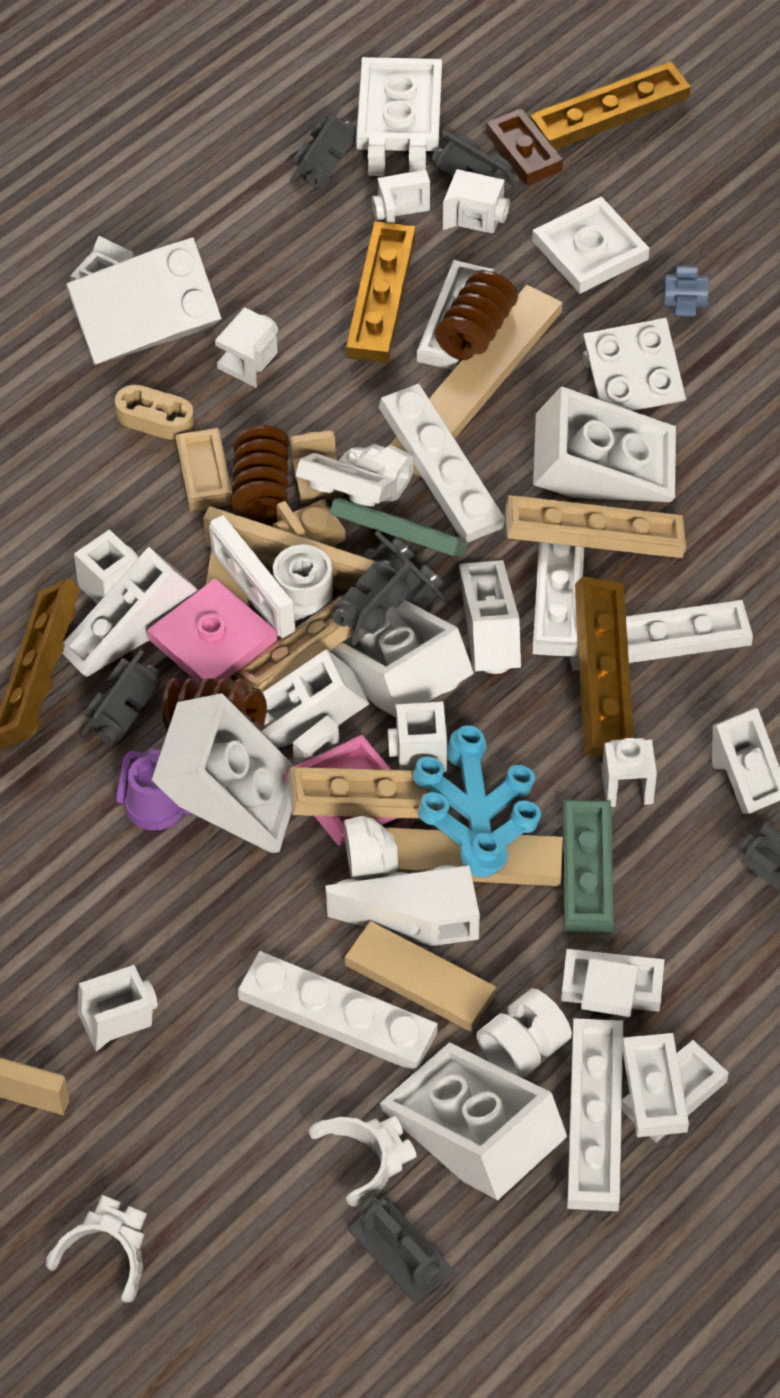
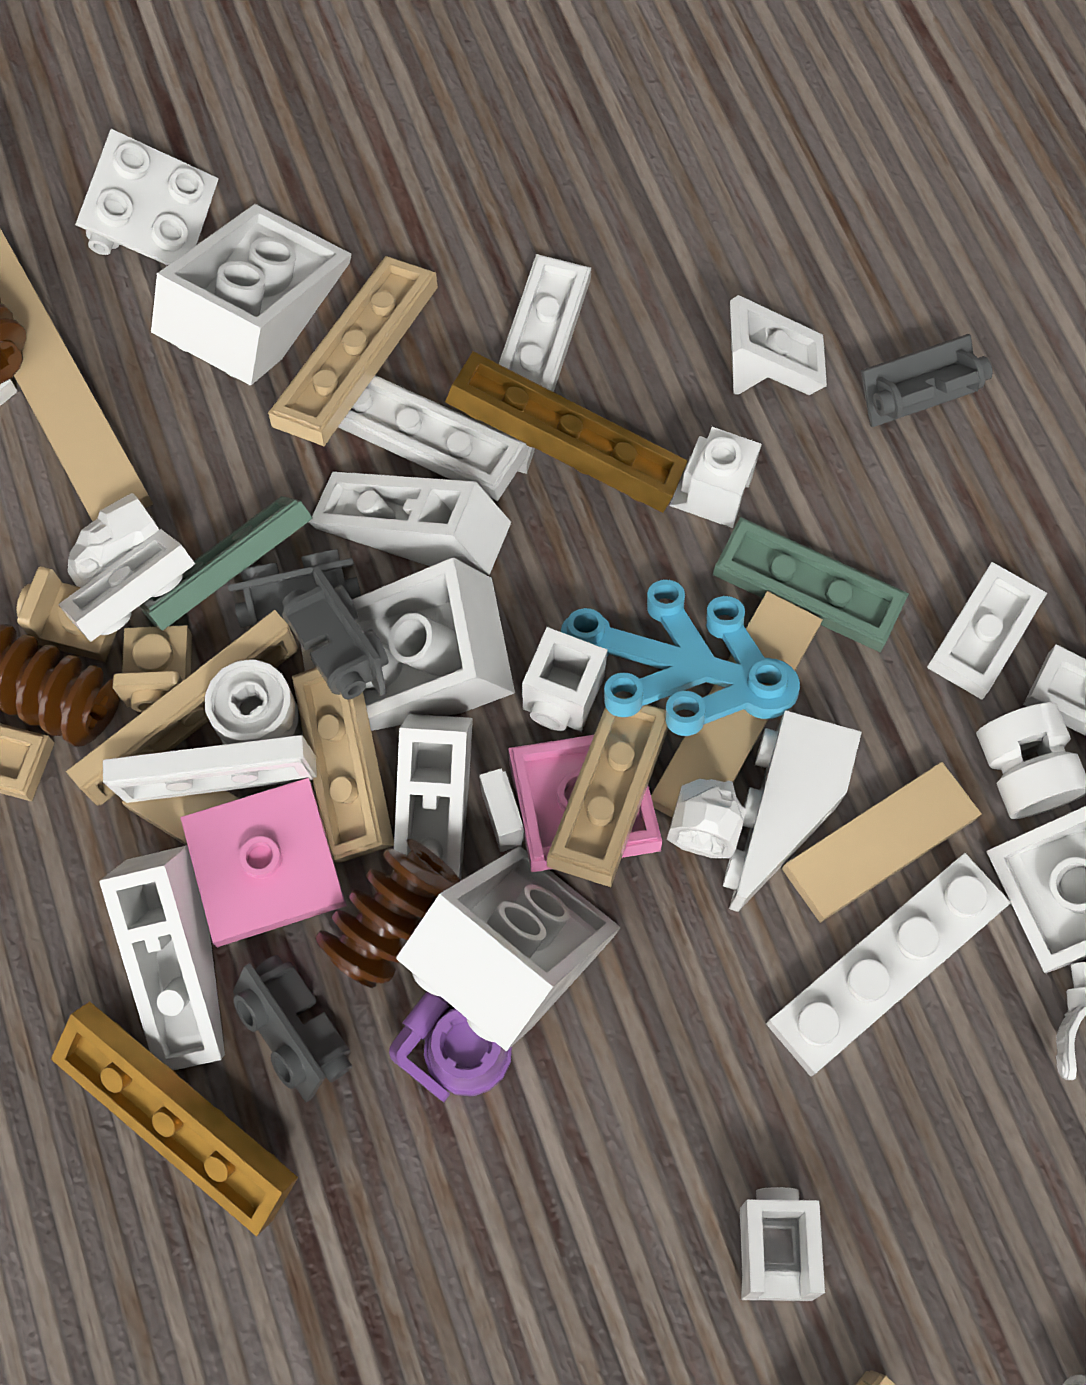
camera: 65 degrees left, 15 degrees up
white brick [74,530,139,604] -> none
white plate [379,384,505,542] -> none
white tile [581,958,638,1017] -> none
sand blue gear [664,265,708,317] -> none

